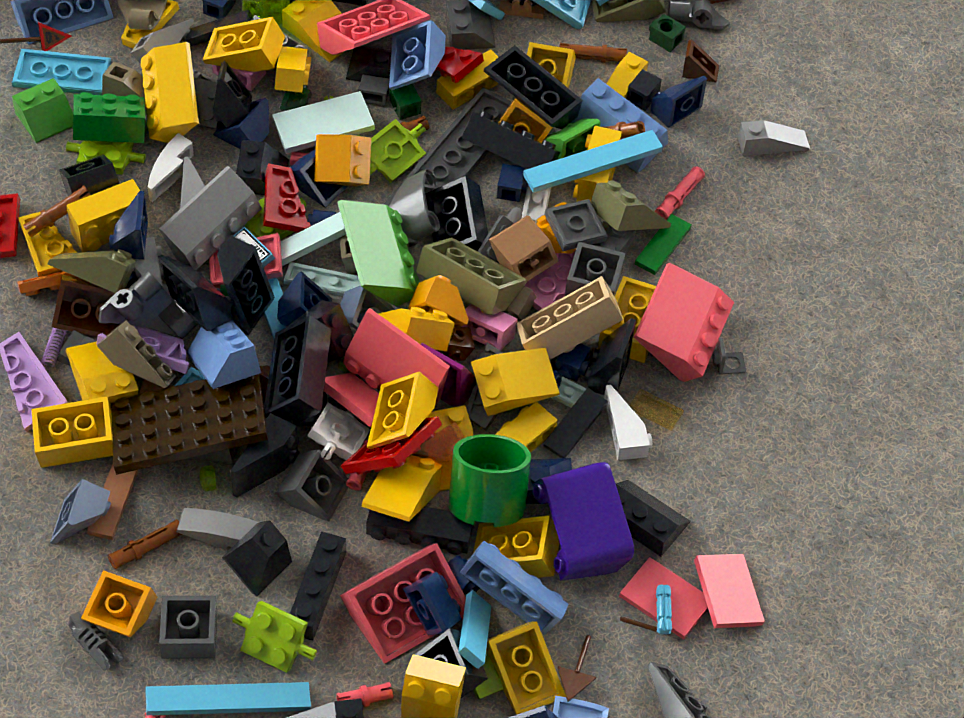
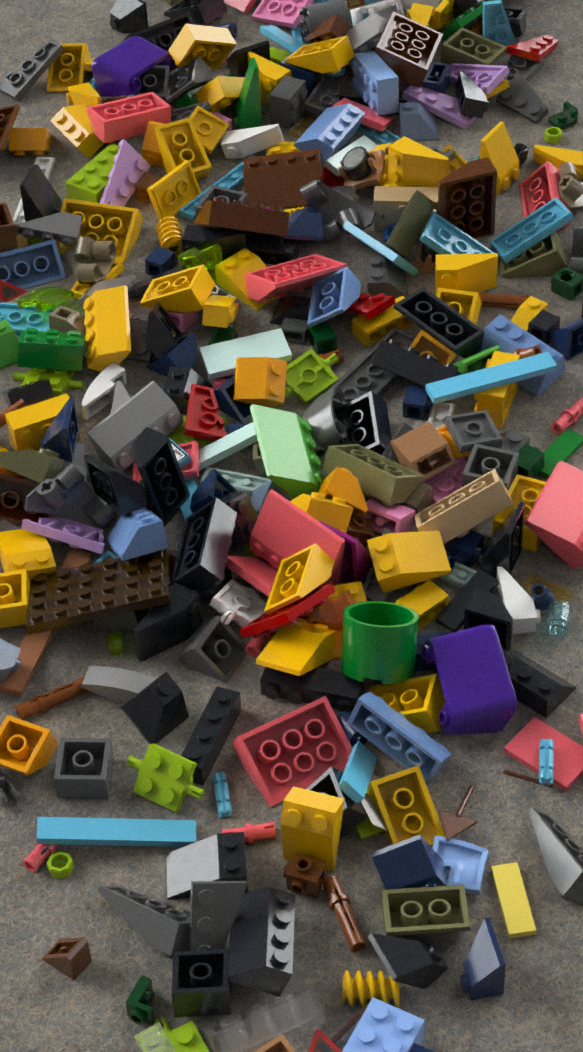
camera: 10 degrees right, 10 degrees down
dark tan slope [97,320,176,388] -> none
dark blue slope [403,572,462,636] -> none
olive slope [591,181,671,231] -> none
none -> clear neon green slope [16,287,74,312]
none -> medium azure axle [212,772,232,818]
none -> white sticker [361,792,388,831]
none -> yellow slope [435,253,498,294]
none -> black slope [464,589,513,650]
none -> dark green brick [517,443,545,479]
none -> dark blue cone [531,584,555,611]
none -> clear light blue brick [546,601,573,637]

